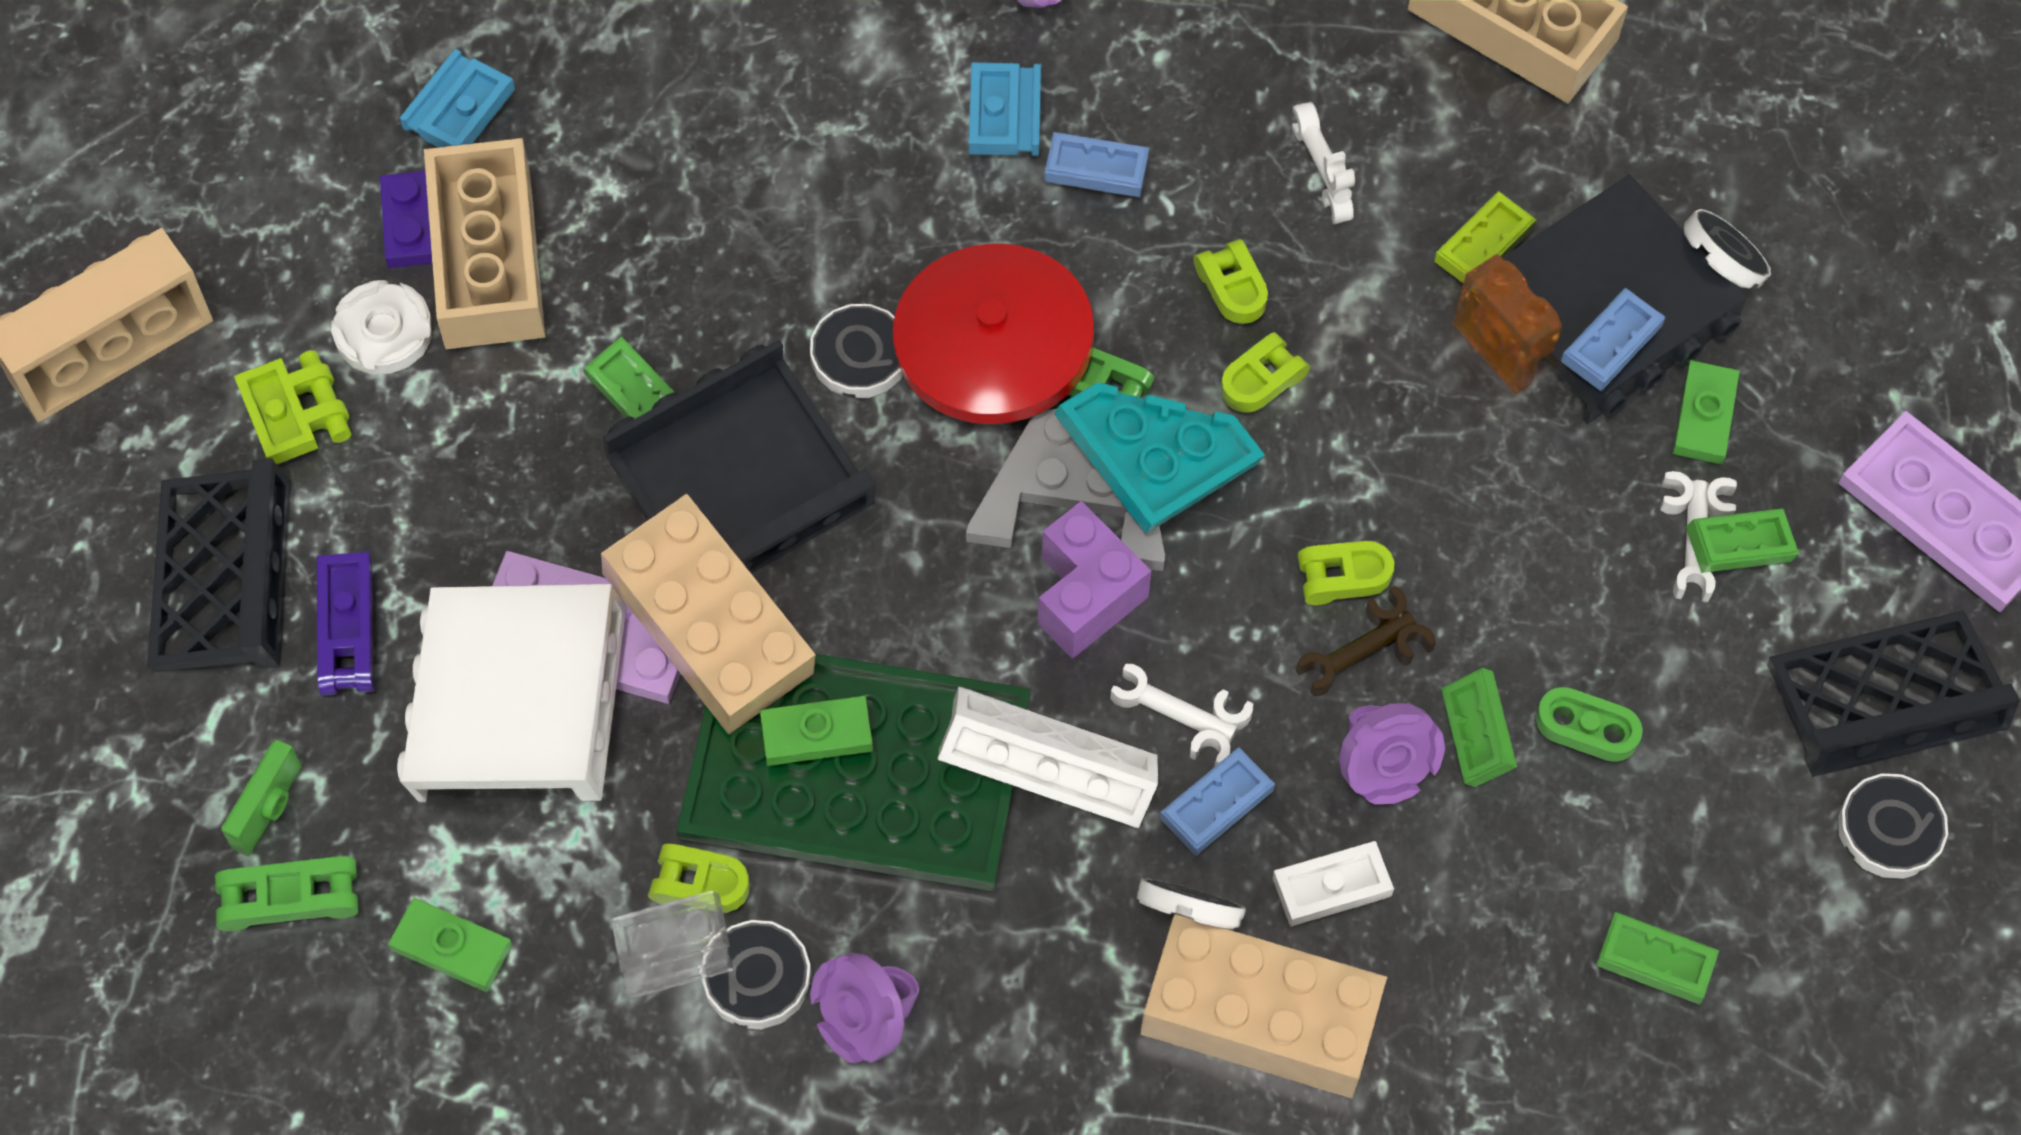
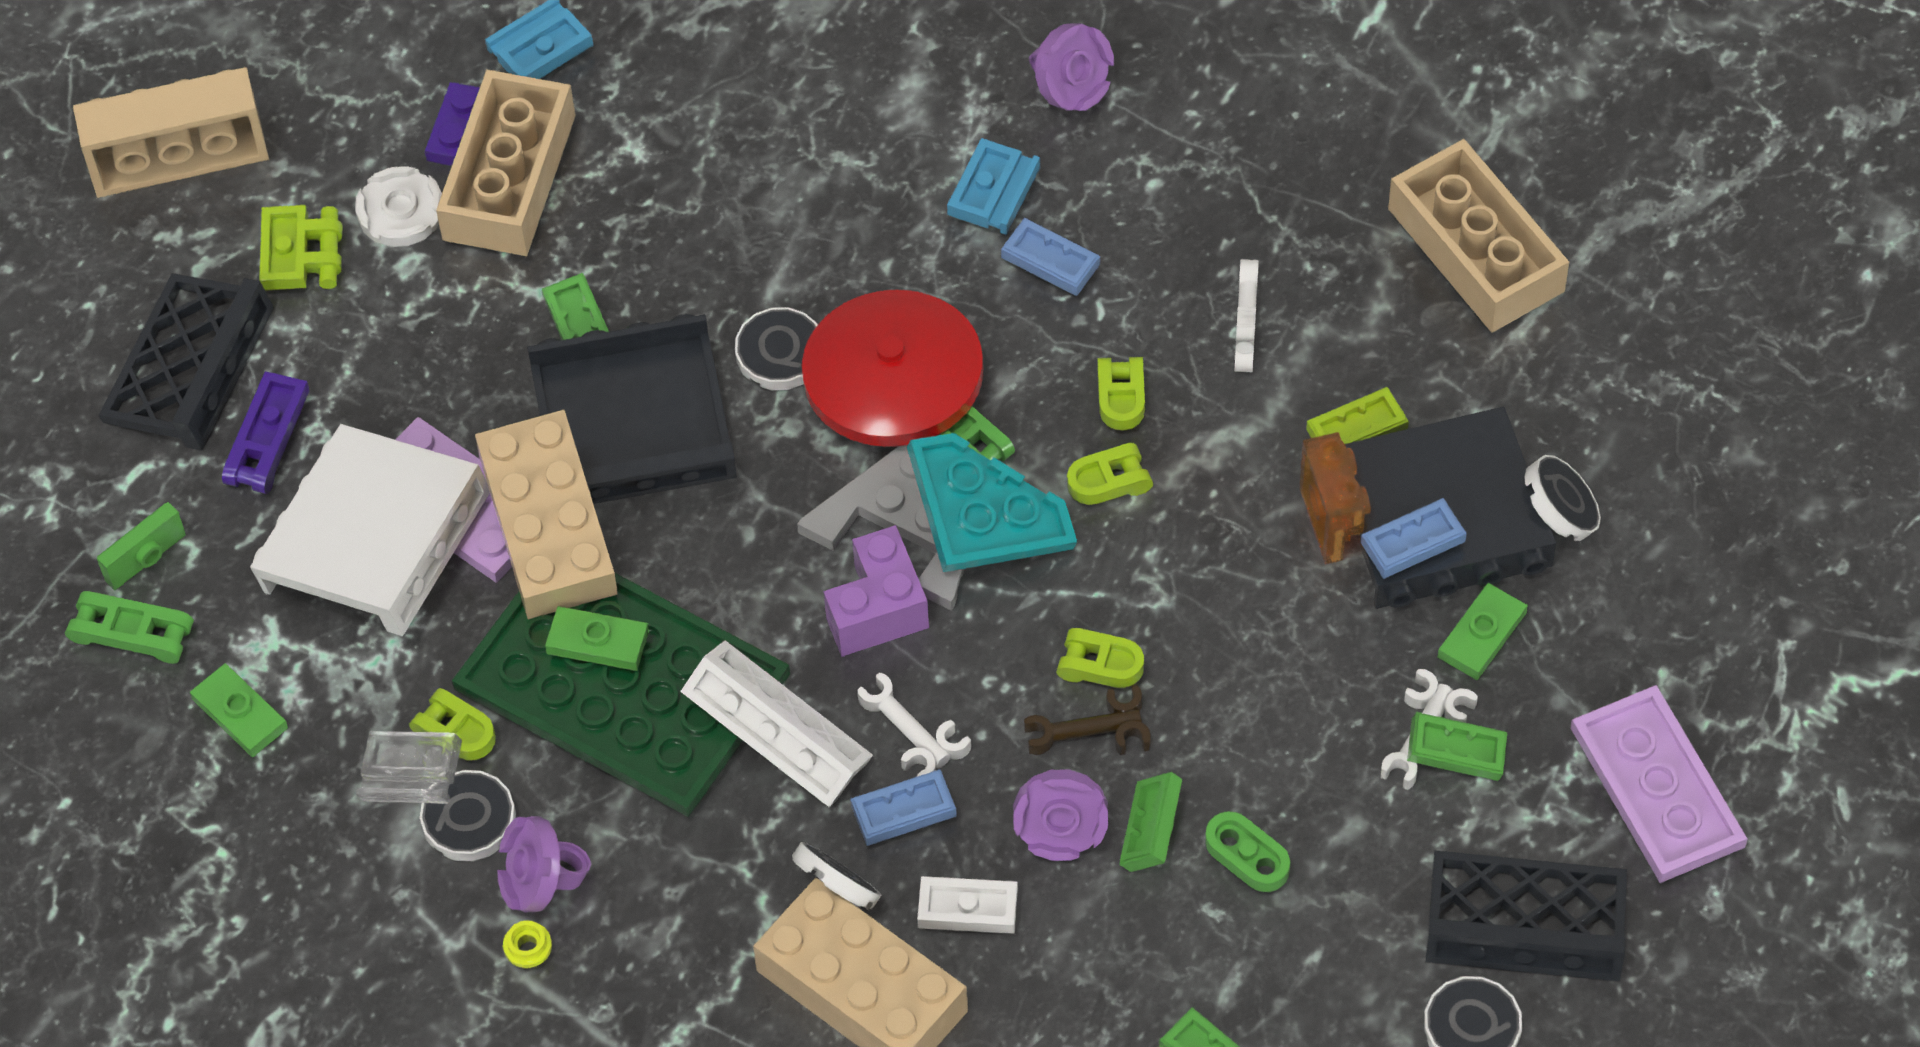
camera: 25 degrees right, 5 degrees down
none -> neon yellow plate [503,920,552,968]

